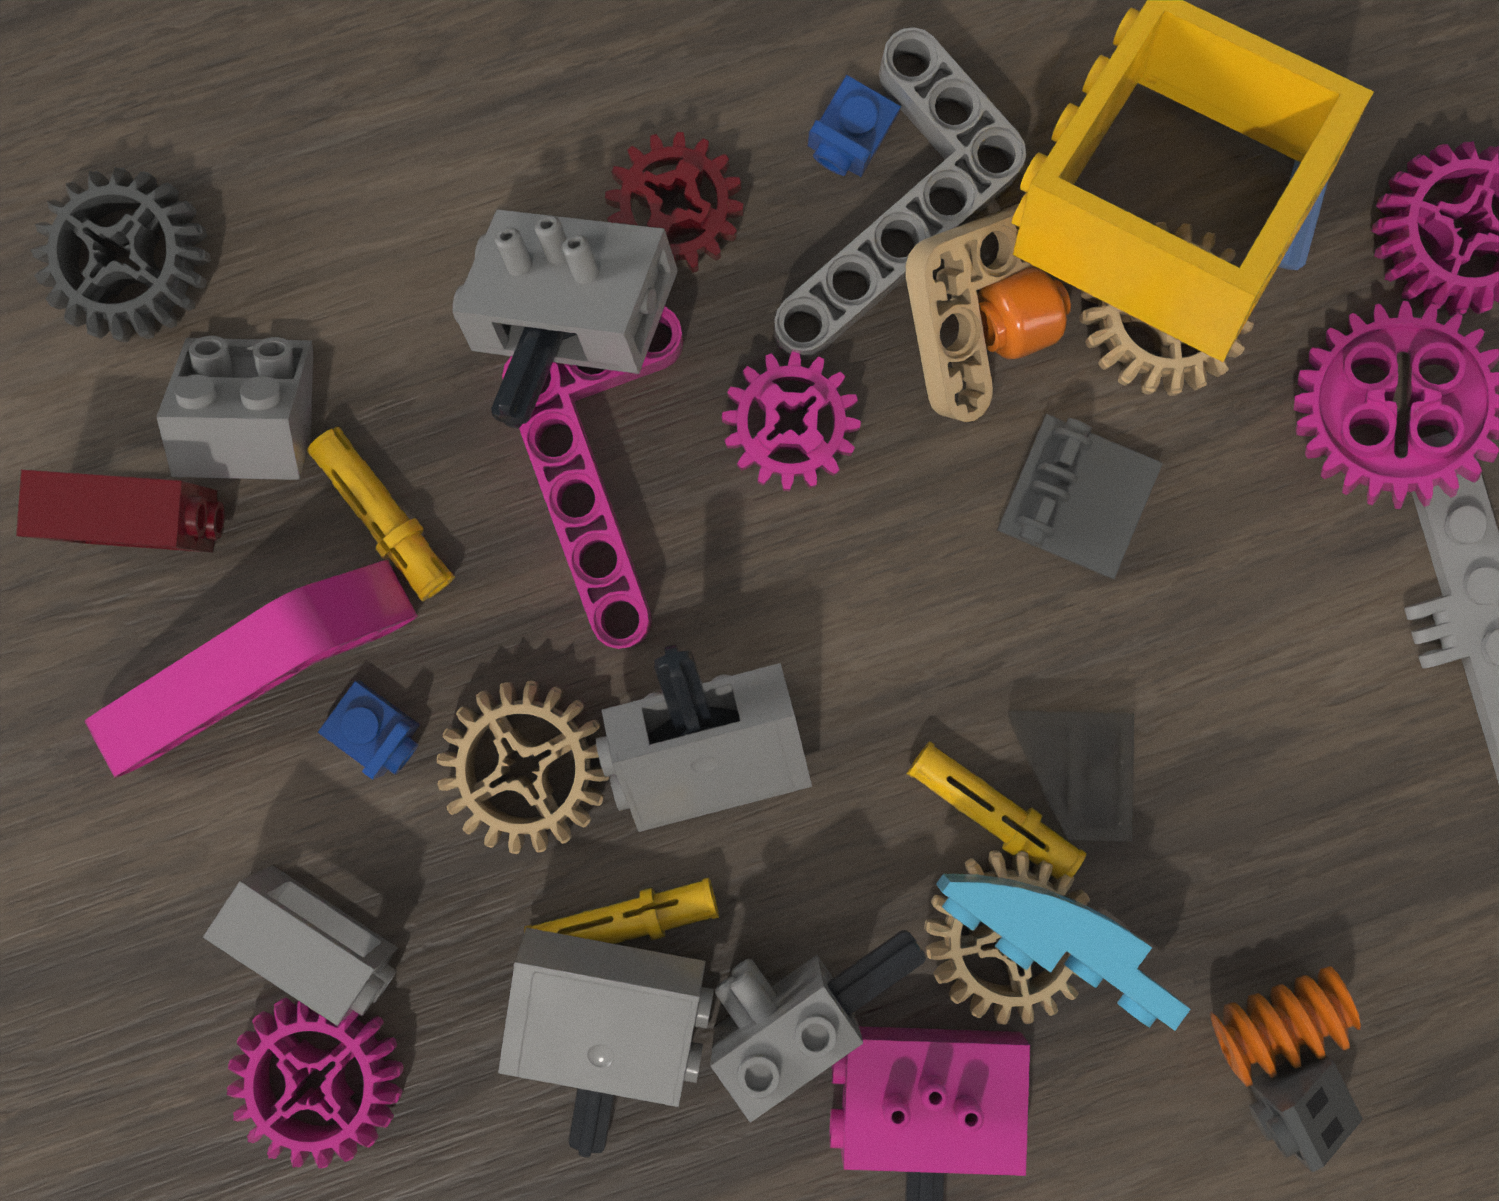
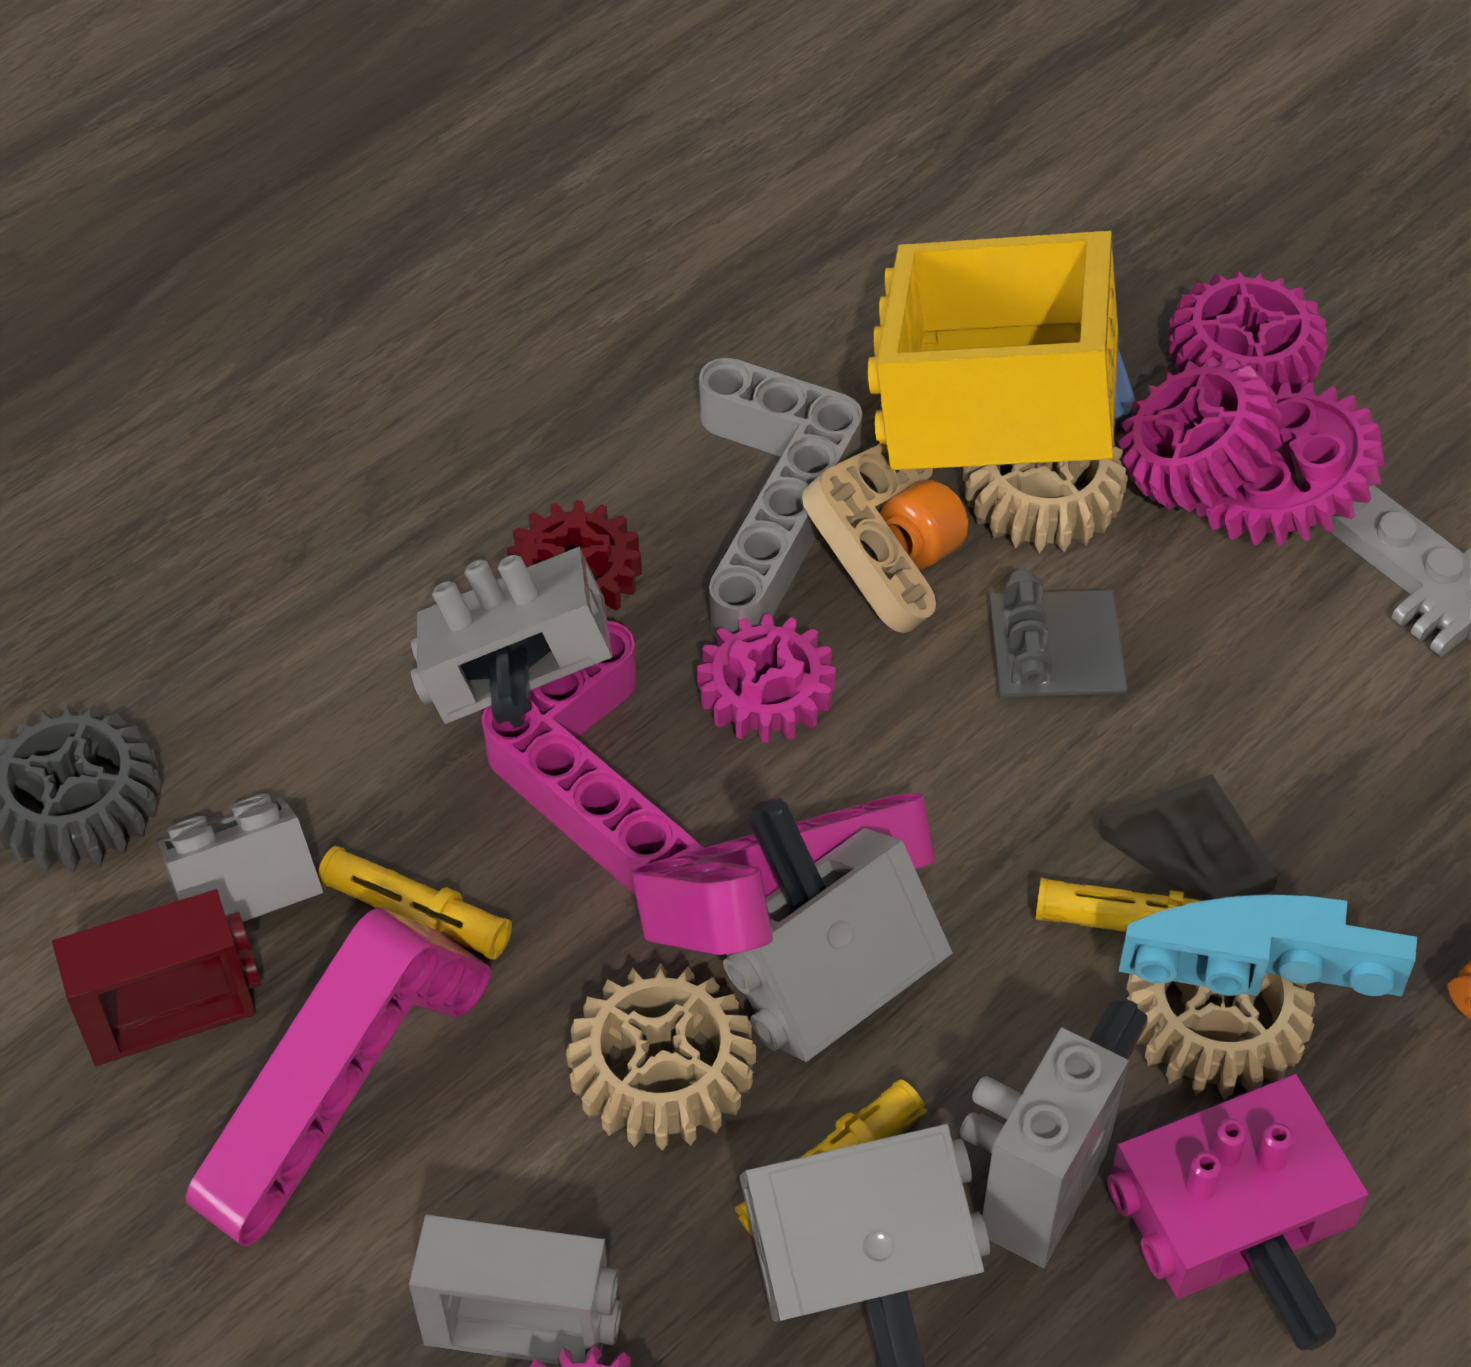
camera: 25 degrees left, 35 degrees down
blue bracket [318,680,420,780] -> none
blue bracket [807,75,901,177] -> none
none -> dark pink beam [631,793,935,955]
none -> dark pink gear [1118,356,1285,513]

